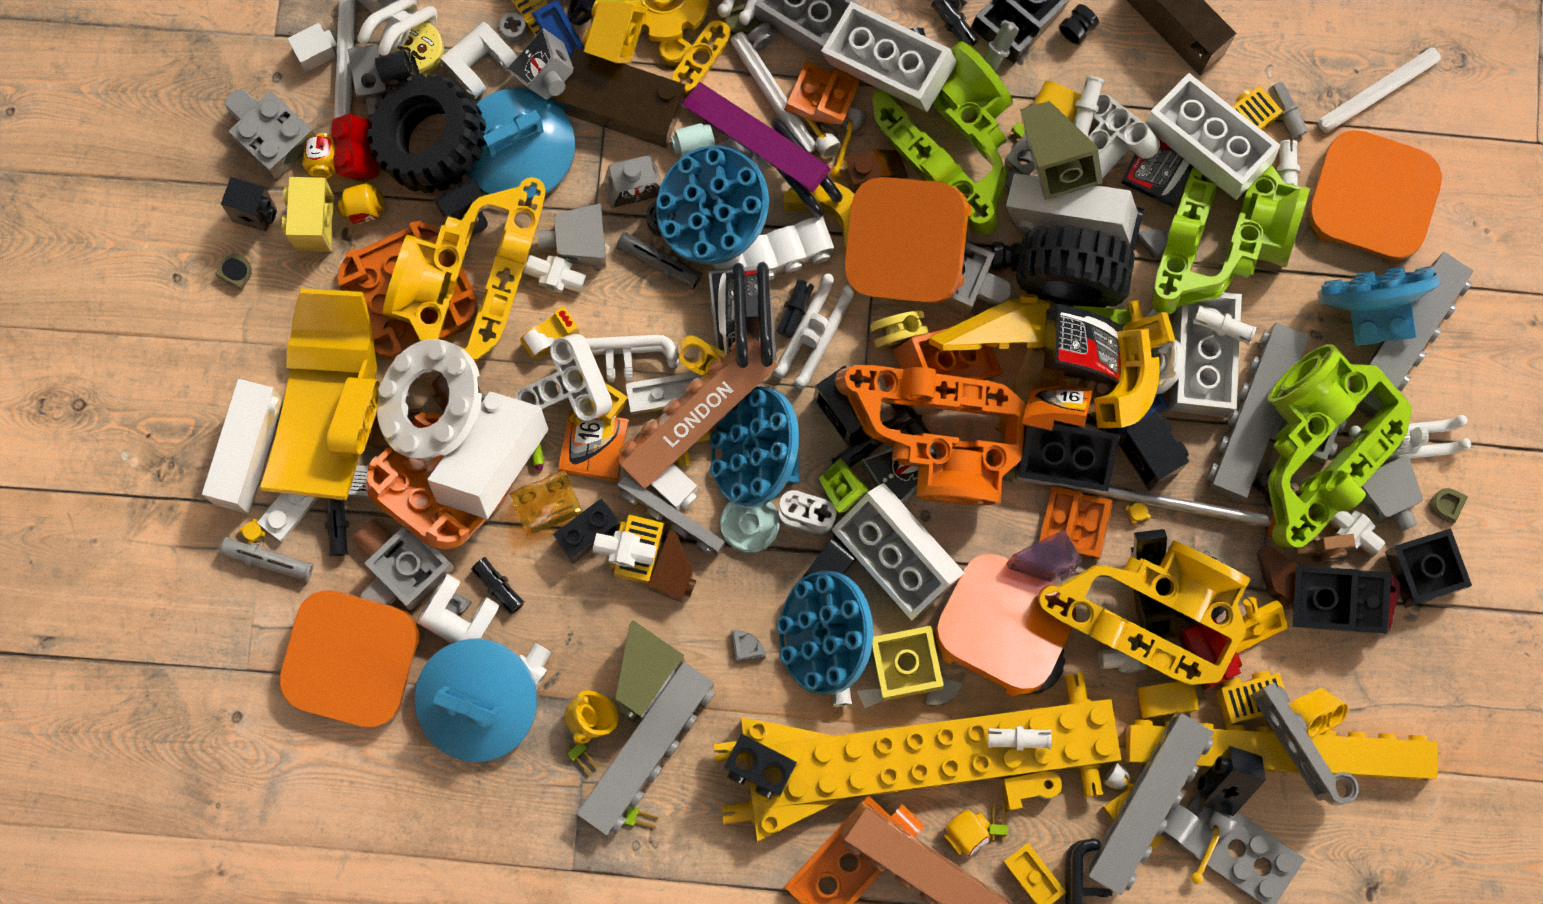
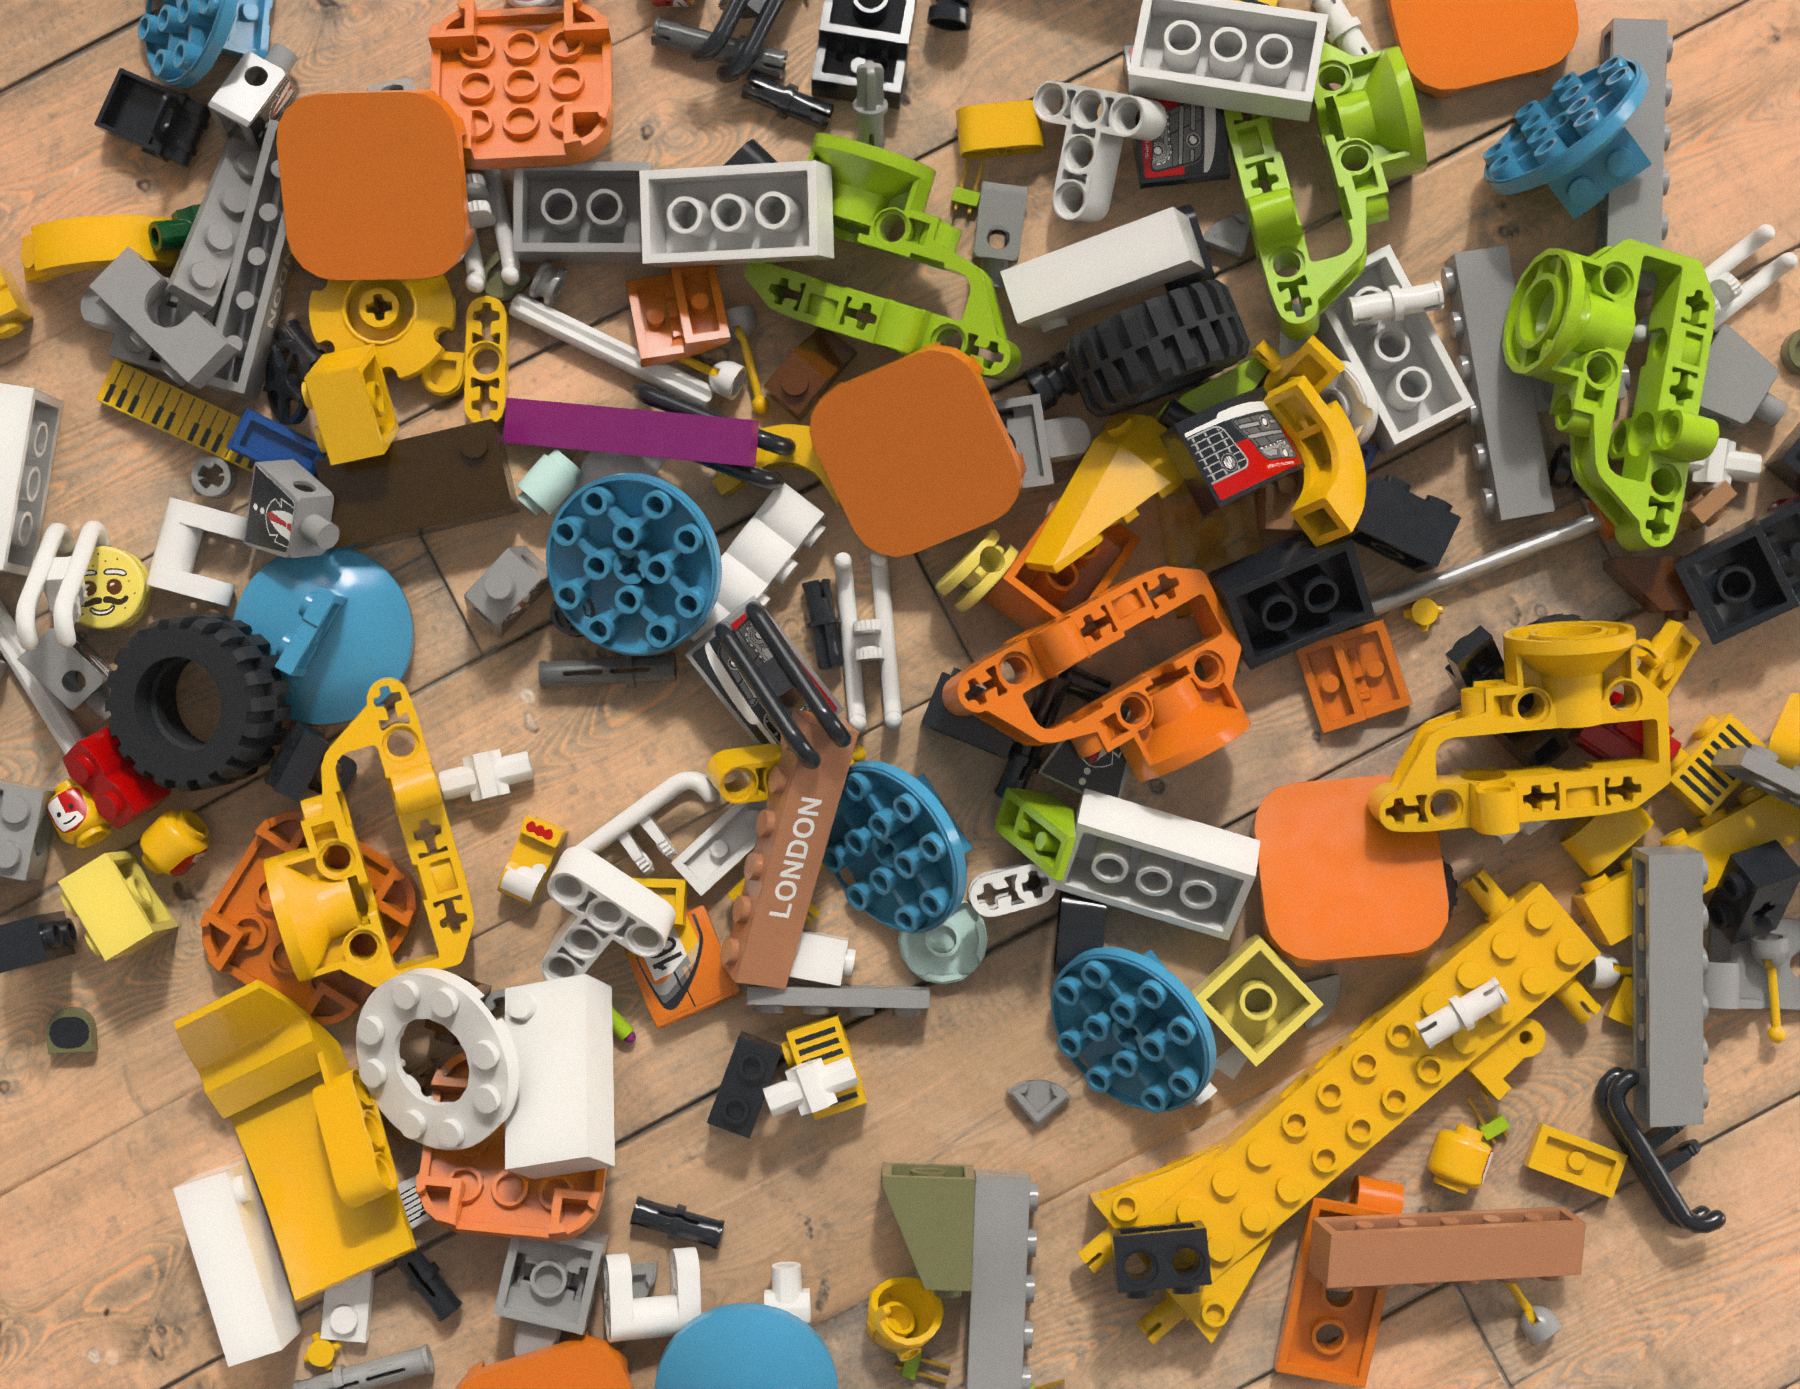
camera: 30 degrees left, 10 degrees up
nougat brick [353,519,392,557] -> none
black beam [375,49,420,87] -> none
clear yellow bracket [510,471,582,536] -> none
light grey torso [538,203,606,266] -> none
reddish brown slope [648,530,697,603] -> none
clear purple slope [1006,529,1082,582] -> none
olive slope [1020,101,1103,200] -> none
orange slope [1022,386,1093,431] -> none
white pin [1073,76,1104,137] -> none

